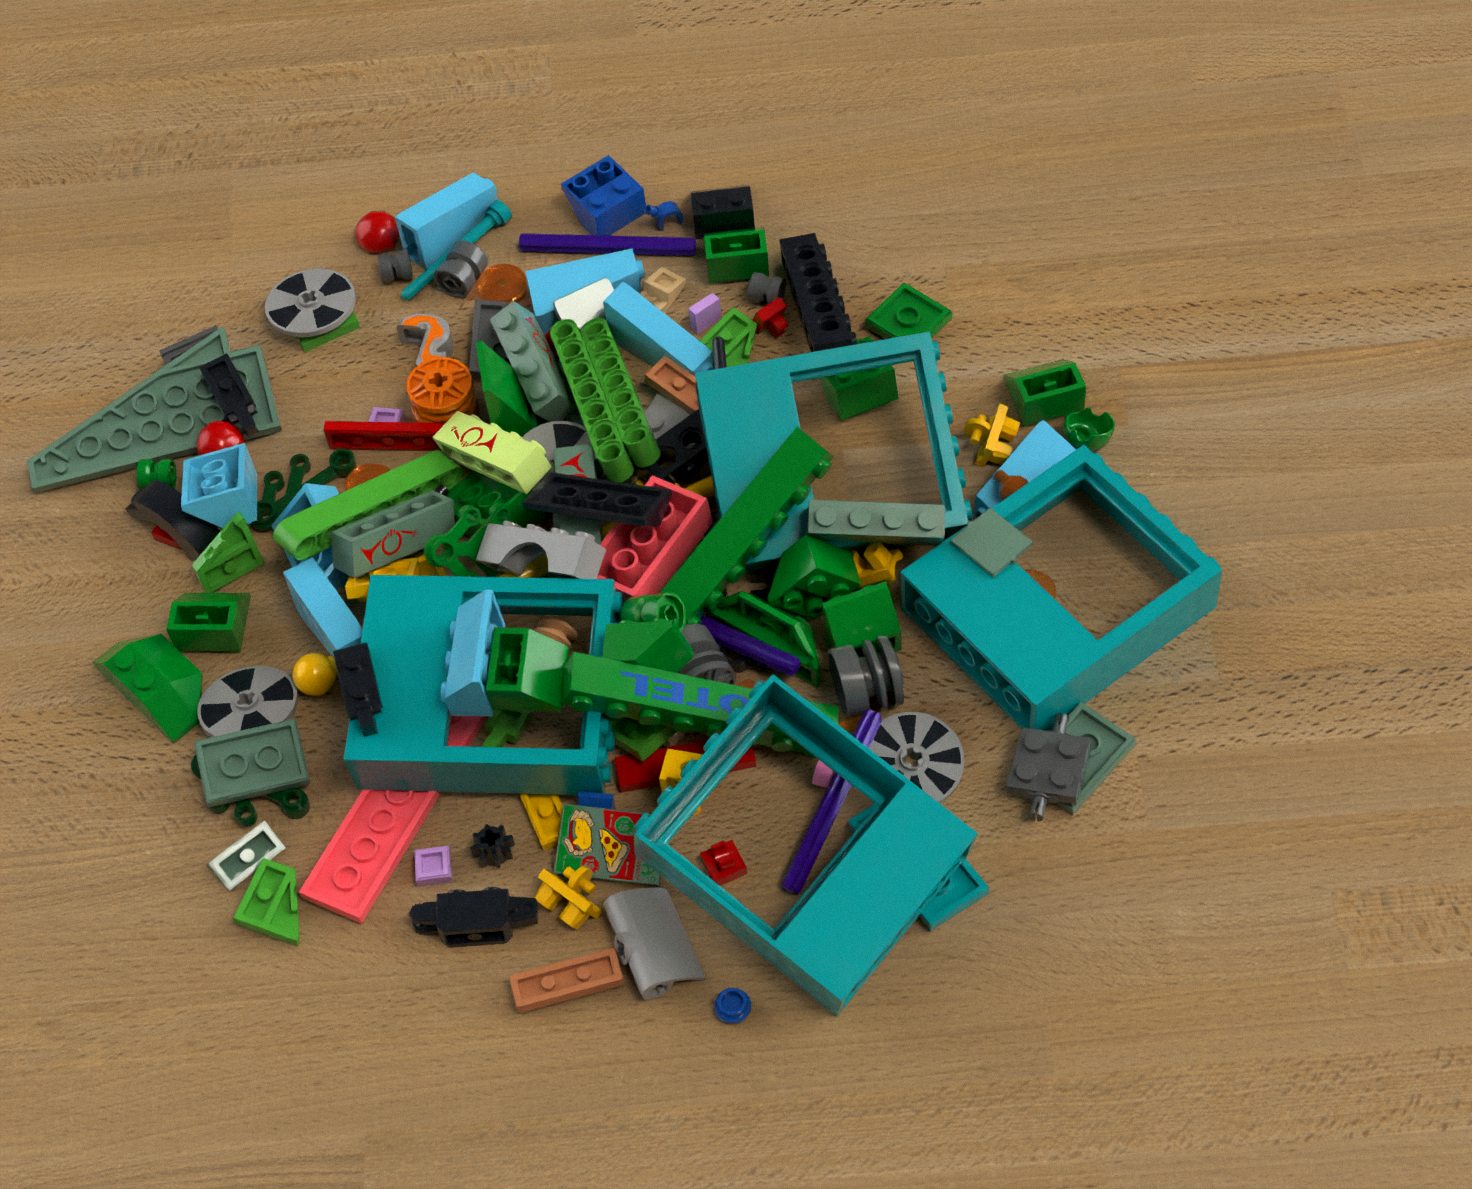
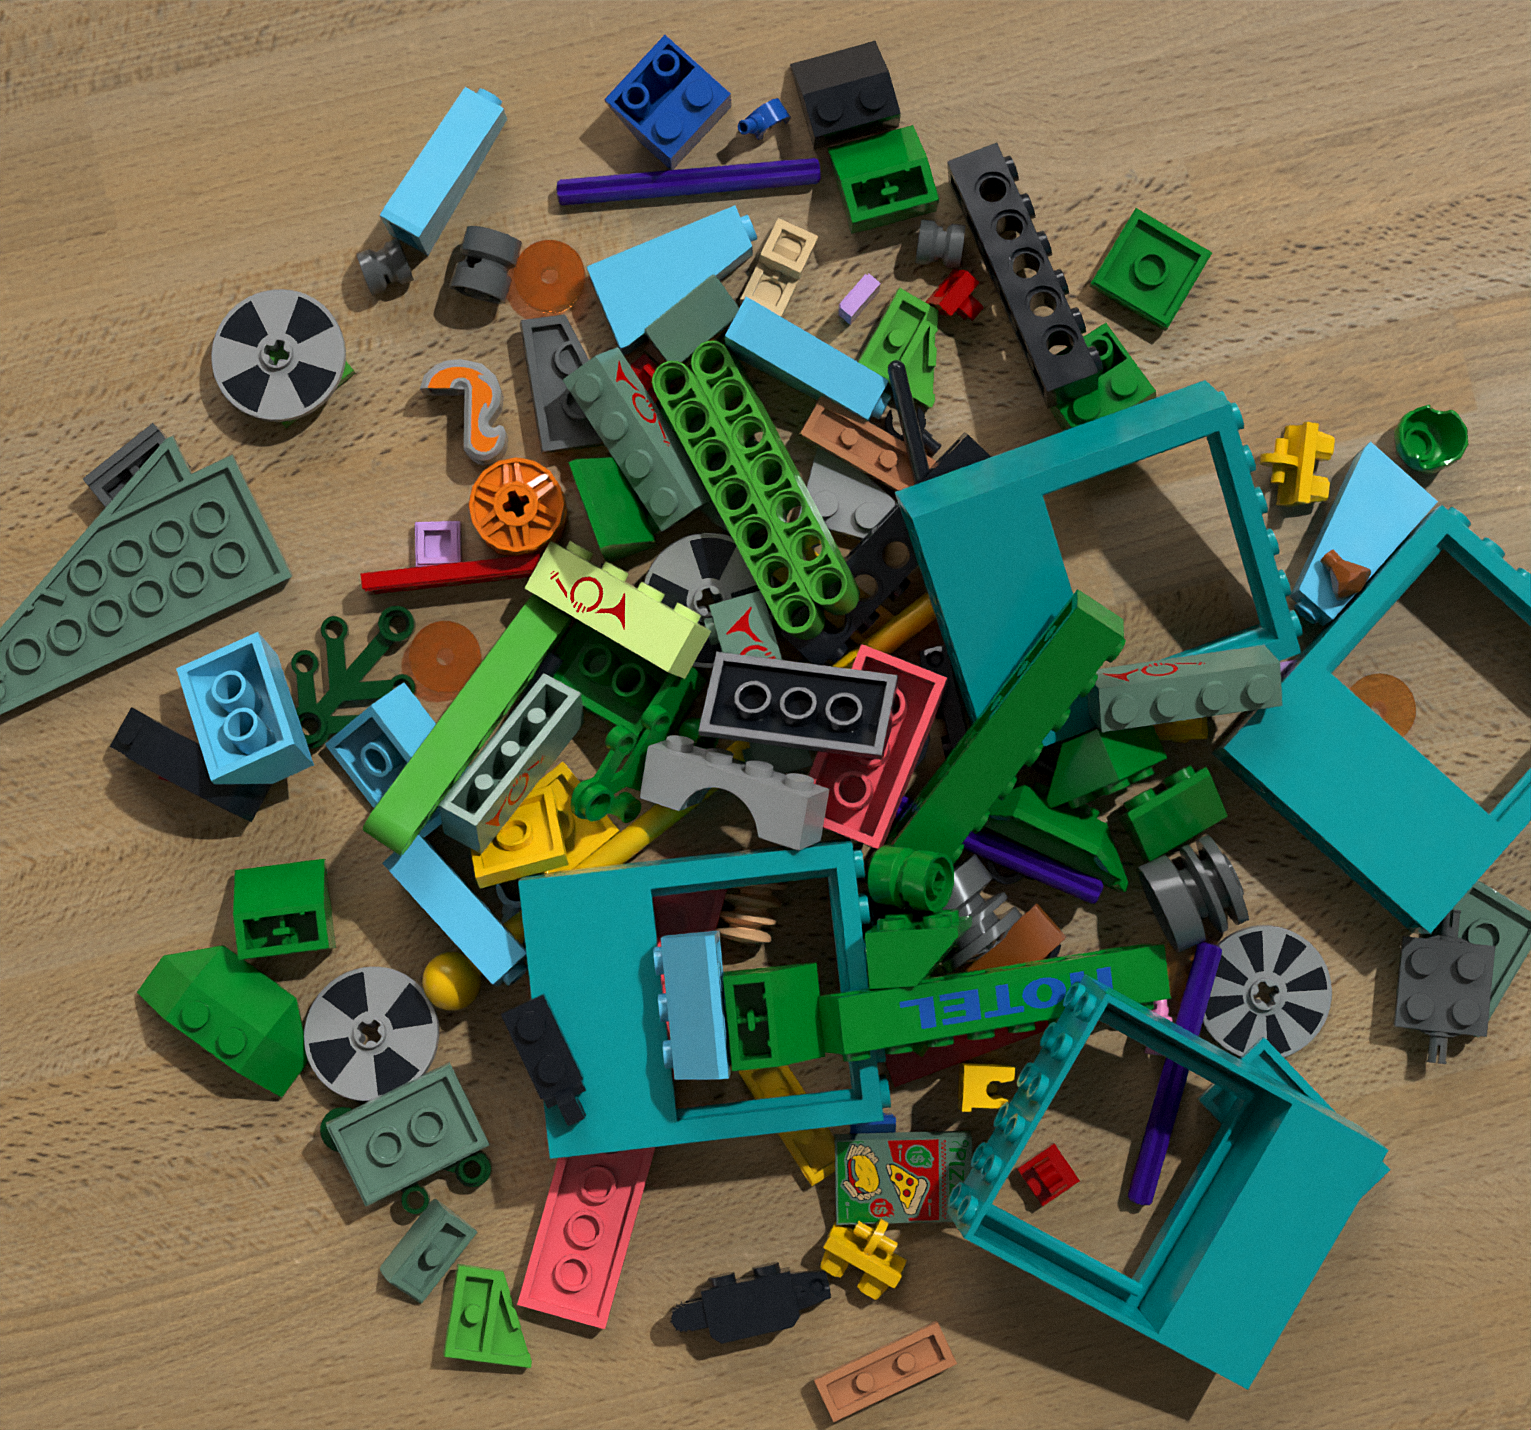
camera: 15 degrees left, 30 degrees up
green wheel [136,459,177,490] -> none
bright green wing [192,512,264,593] -> none
red hair [196,421,244,456] -> none
black hinge [199,353,259,437] -> none
red hair [355,211,400,254] -> none
teal piece [401,200,512,301] -> none
lavender tile [414,845,453,886] -> none
black gear [470,824,515,869] -> none
light grey panel [603,888,705,1000] -> none
blue plate [715,988,751,1024] -> none
sand green piece [951,508,1033,578] -> none
green slope [1003,359,1086,426] -> none

